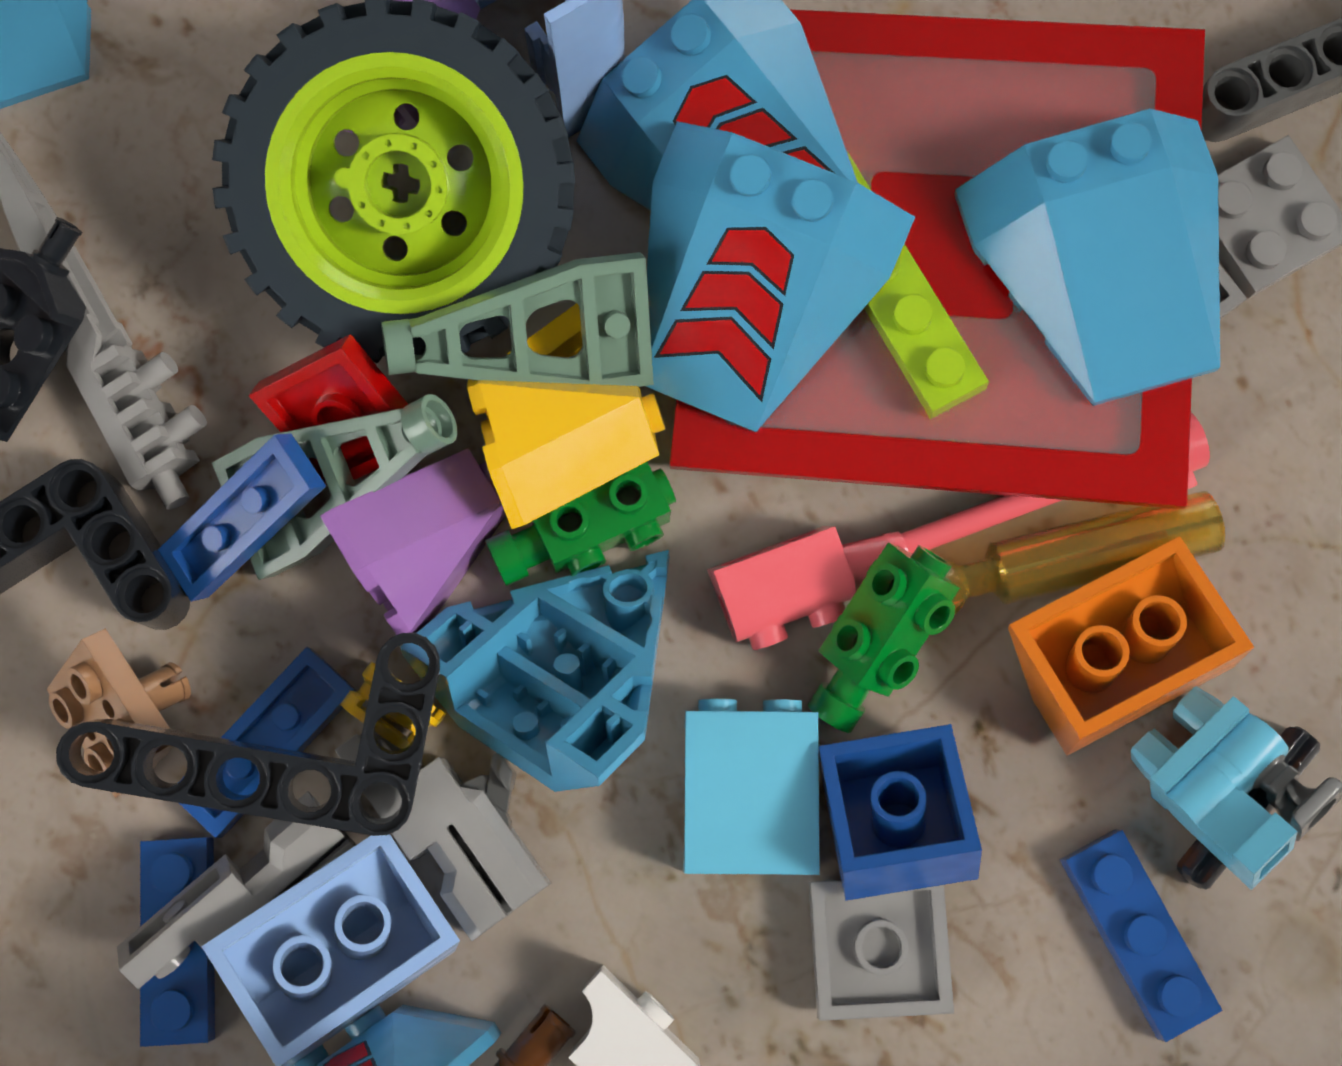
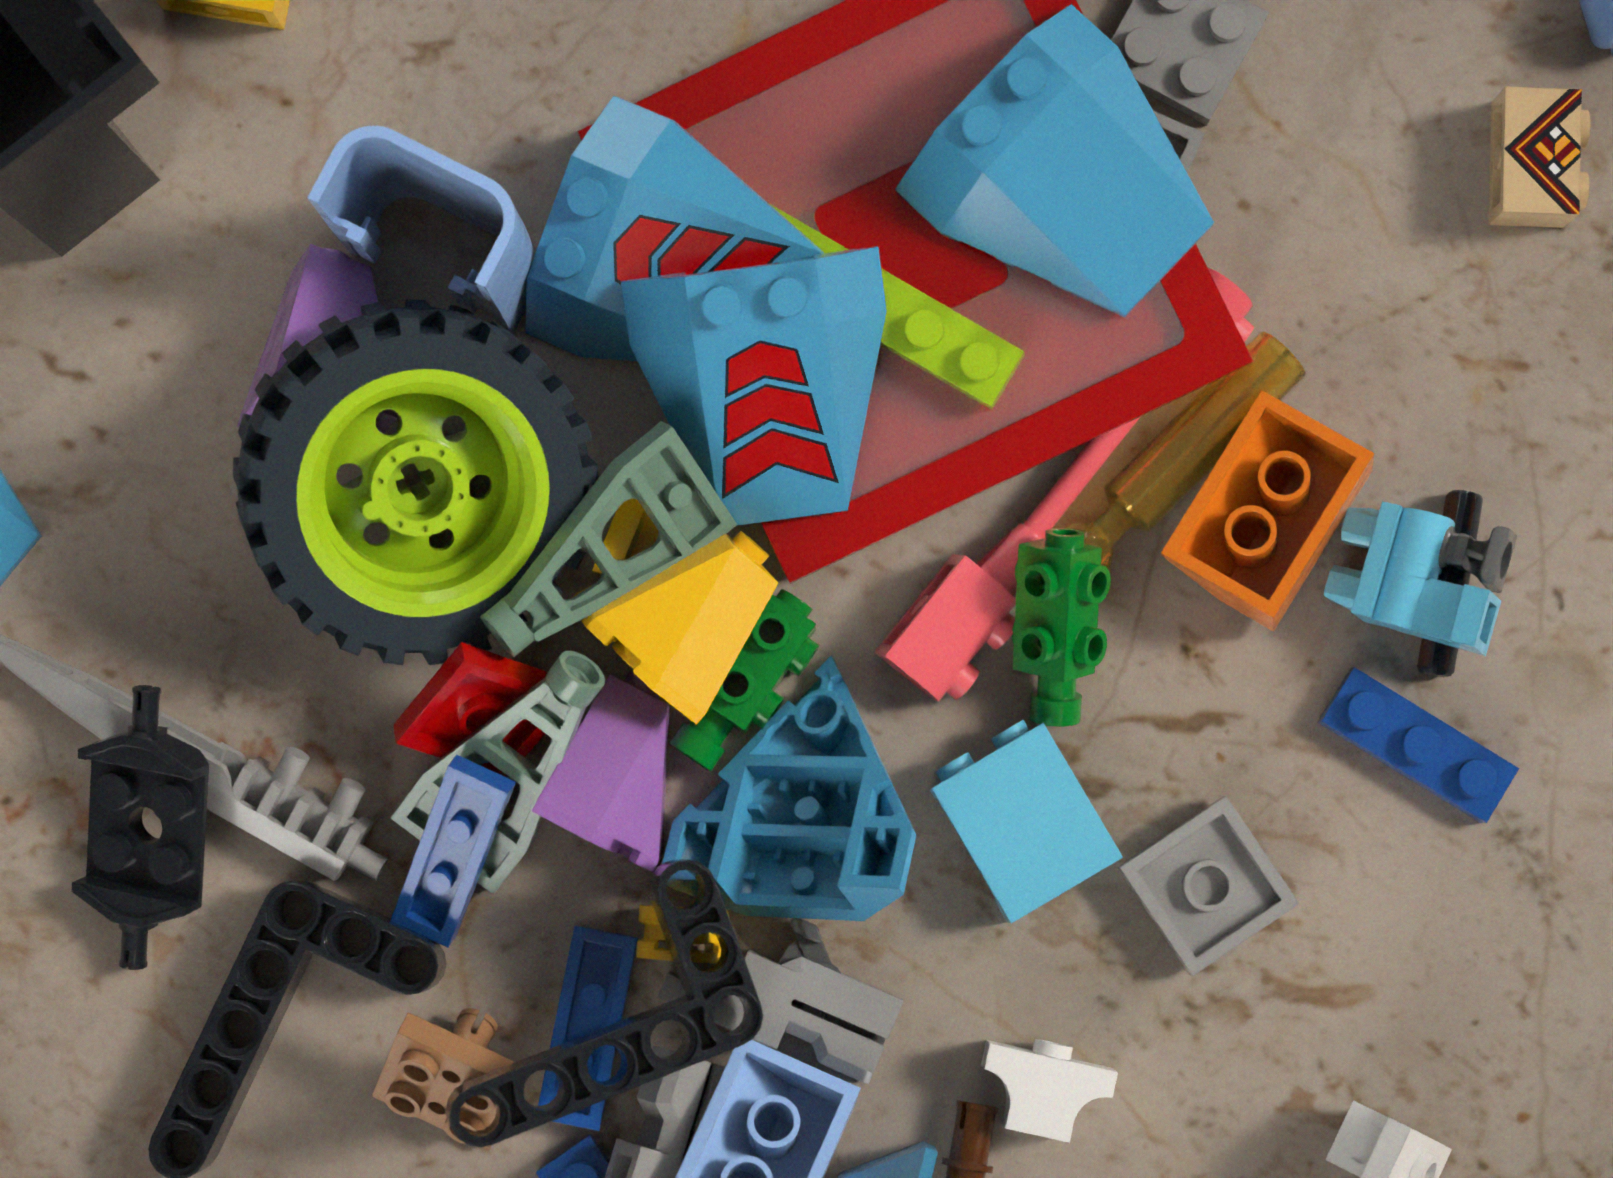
camera: 25 degrees left, 5 degrees up
blue brick [819,724,982,901] -> none

